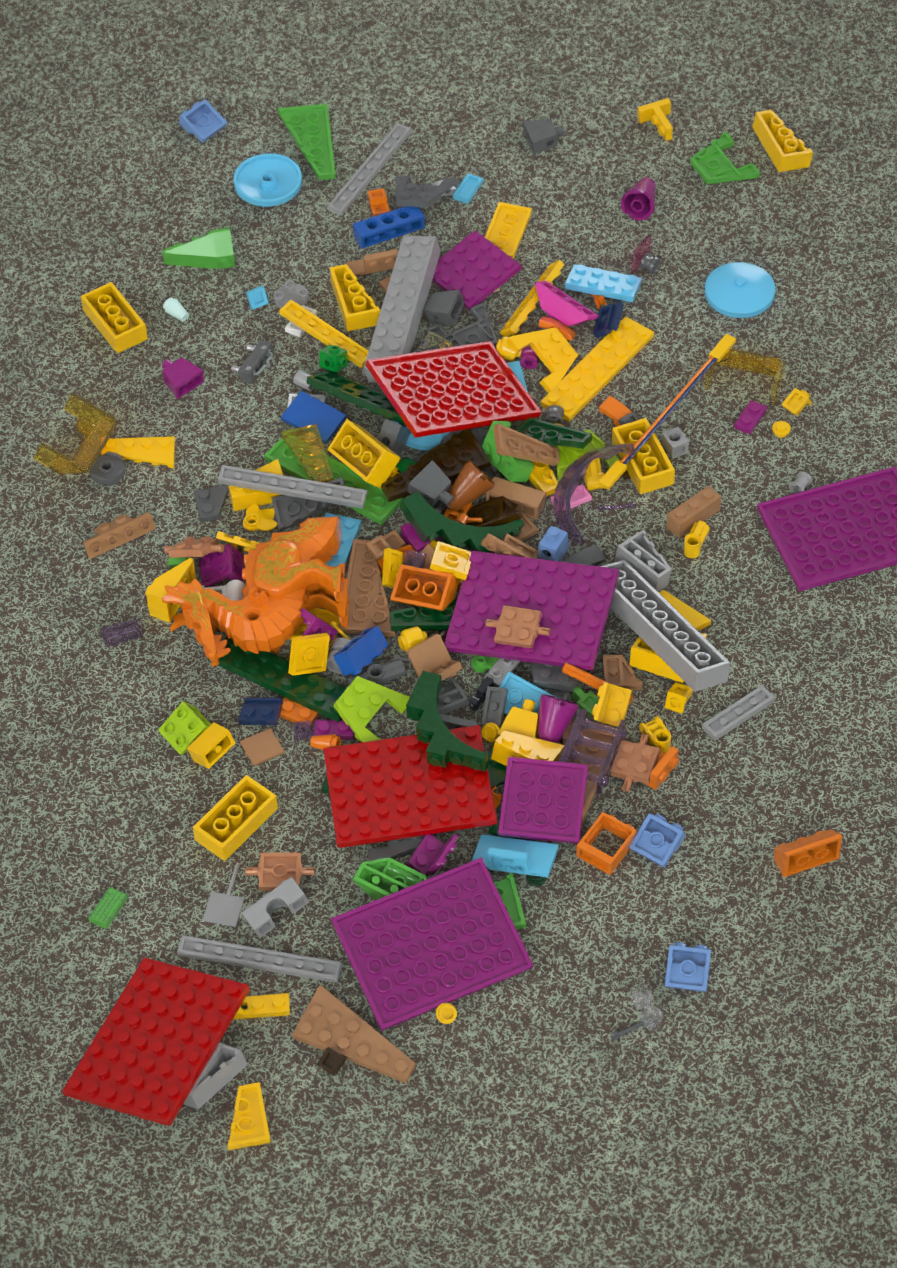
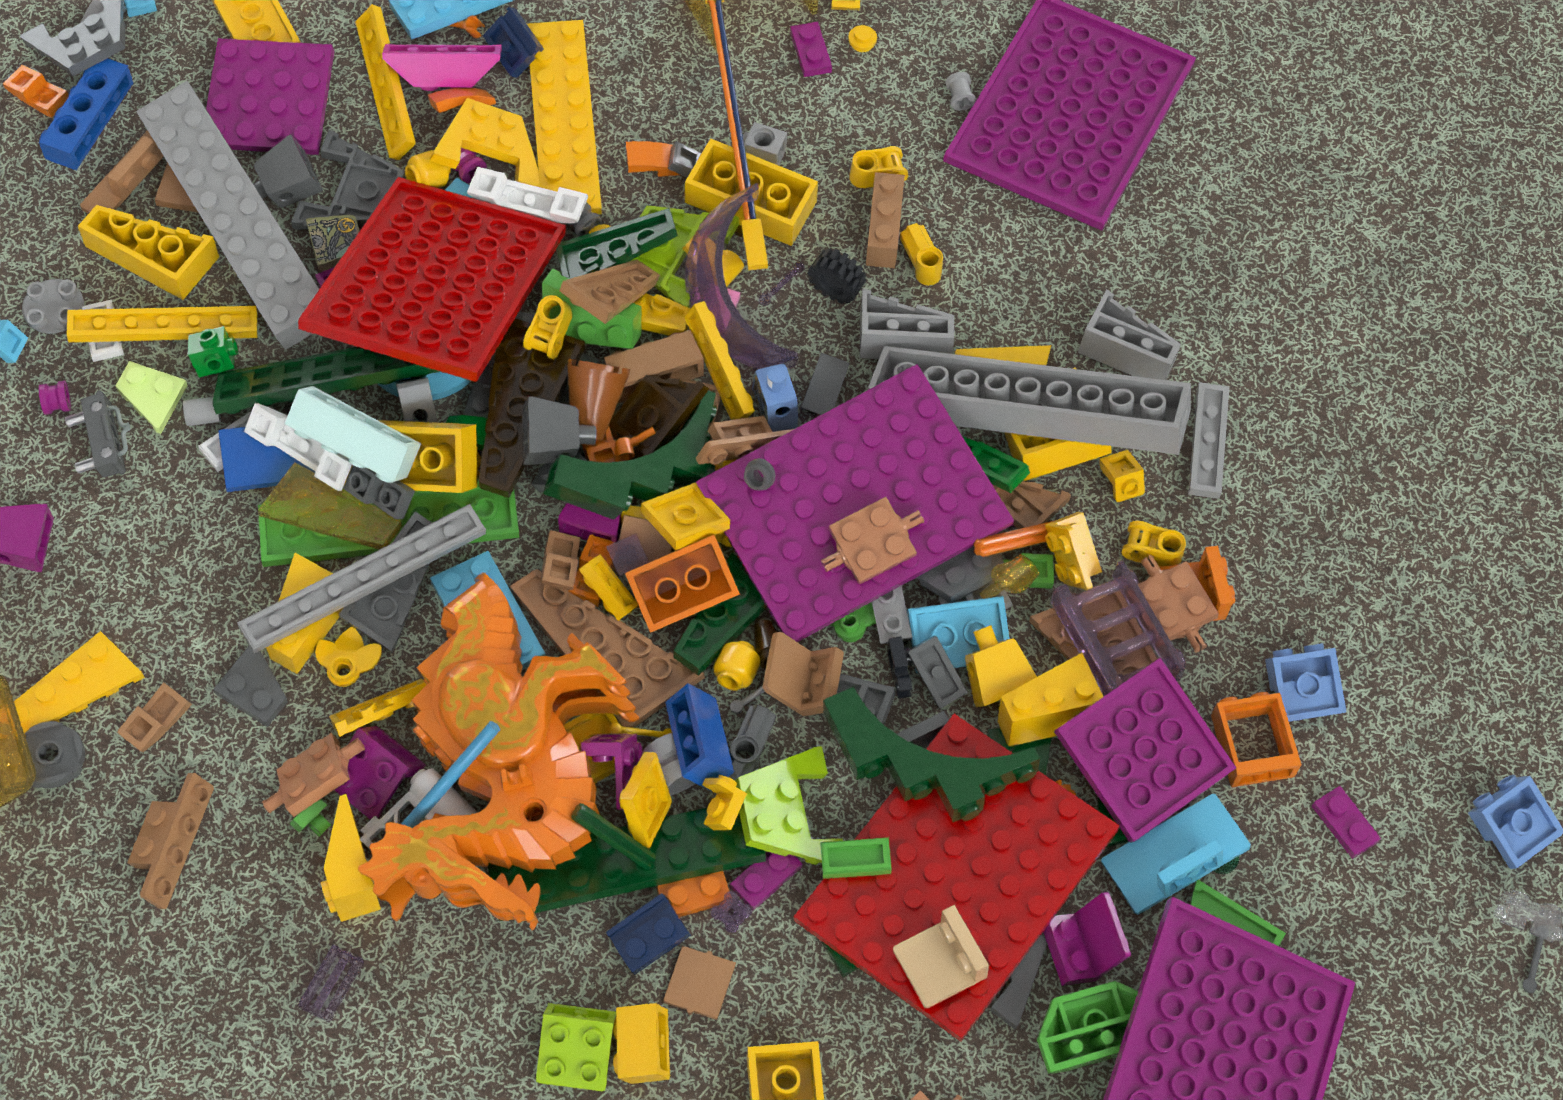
camera: 50 degrees left, 10 degrees up
orange cone [310,734,341,751] -> none
yellow plate [481,722,500,742] -> none
magenta cone [537,694,579,743] -> none
orange slope [773,829,842,878] -> none
none -> magenta wheel [39,380,71,415]
none -> yellowish green wing [115,361,188,434]
none -> medium nougat slope [117,683,192,752]
none -> white slope [244,403,352,491]
none -> light aqua brick [285,386,421,483]
none -> dark grey slope [343,465,415,519]
none -> dark azure bar [370,721,500,860]
none -> white slope [467,167,588,223]
none -> yellow piece [523,295,573,359]
none -> dark green axle [571,803,656,870]
none -> yellow plate [684,301,755,420]
none -> yellow bracket [702,775,747,830]
none -> dark grey plate [744,458,775,490]
none -> black tyre [807,248,866,304]
none -> bright green tile [820,837,891,879]
none -> yellow piece [849,146,908,188]
none -> tan bracket [893,905,989,1008]
none -> green hinge [963,436,1030,493]
none -> clear yellow piece [980,554,1040,599]
none -> light grey wedge [1078,289,1181,380]
none -> magenta plate [1312,786,1381,859]

